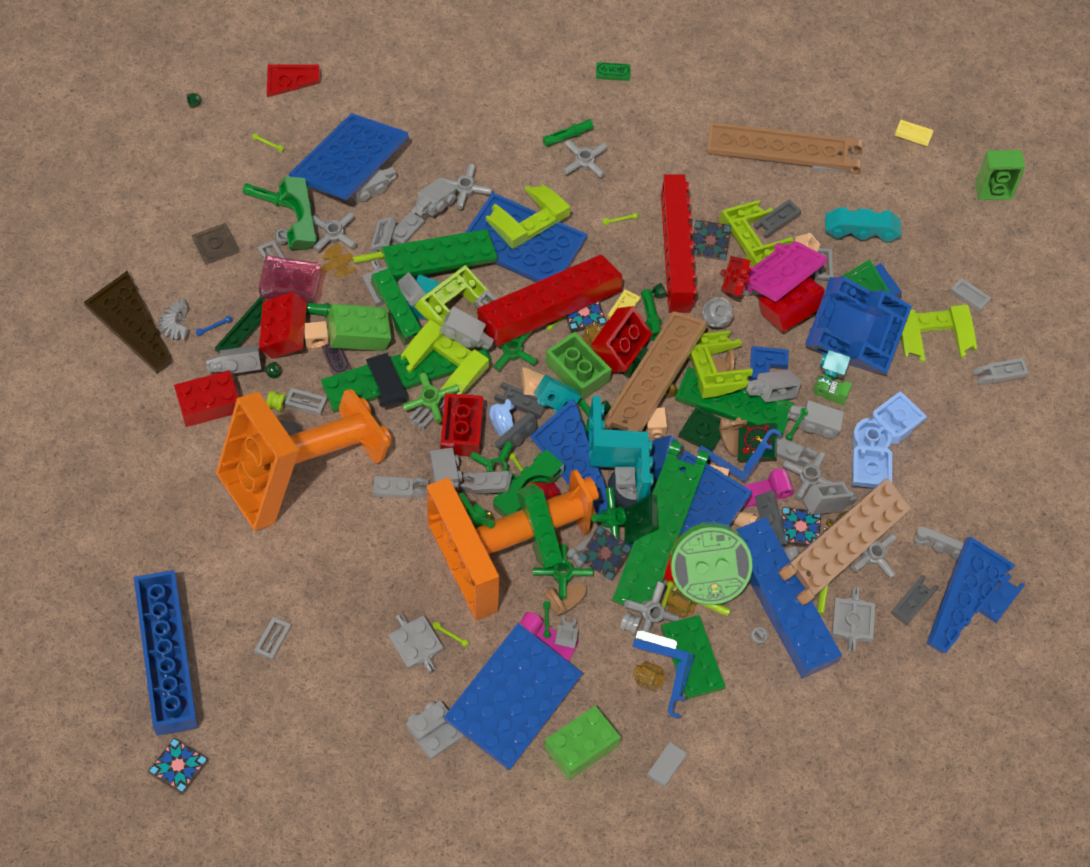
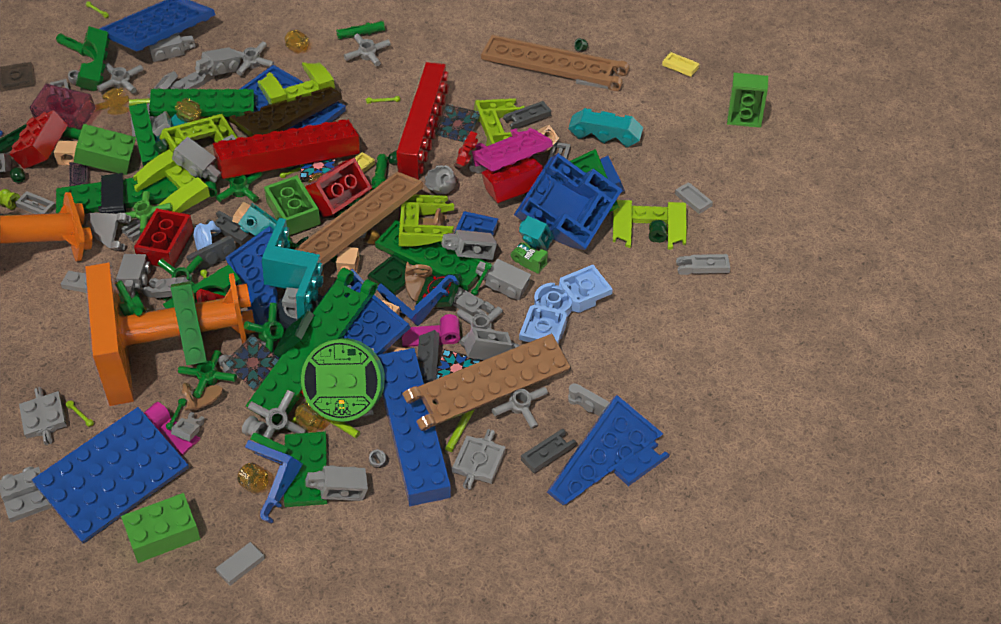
camera: 15 degrees right, 10 degrees down
none -> light grey flag [85,213,131,251]
none -> dark green hinge [153,138,169,153]
none -> clear yellow head [174,98,202,123]
none -> dark brown wing [229,87,342,136]
none -> clear yellow head [284,29,309,53]
none -> light grey hinge [305,465,368,501]
none -> dark green hinge [574,38,588,52]
none -> dark green wheel [649,220,667,243]

